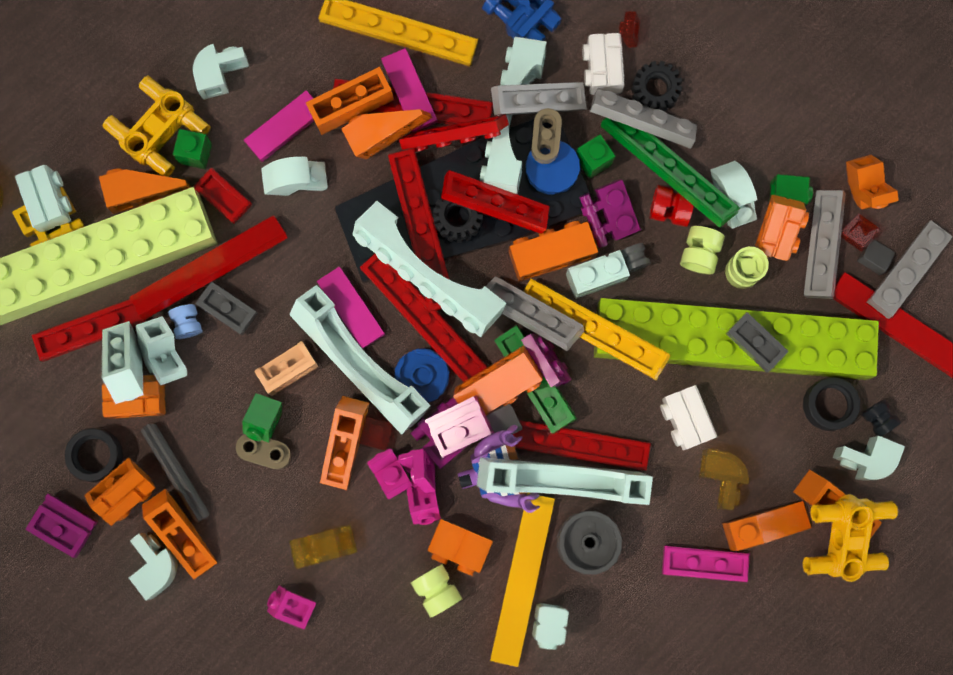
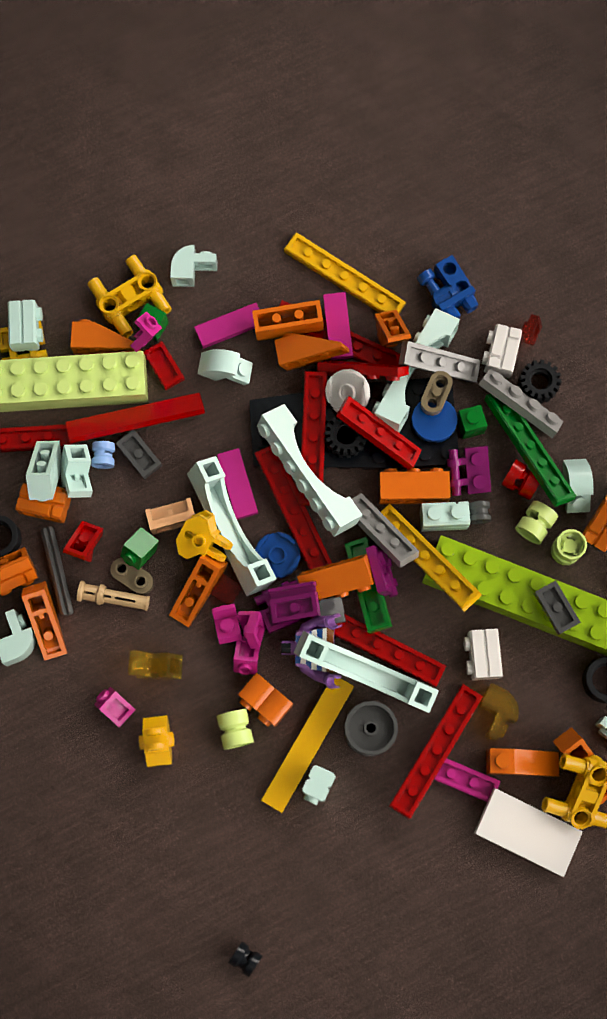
camera: 20 degrees right, 5 degrees down
none -> red slope [63,521,104,563]
none -> tan pin [77,580,150,611]
none -> dark pink bracket [130,312,162,352]
none -> yellow hinge [139,715,175,767]
none -> yellow hinge [176,510,233,562]
none -> white tile [325,369,370,413]
none -> orange slope [375,309,411,347]
none -> red tile [389,684,483,820]
none -> white tile [474,788,583,877]

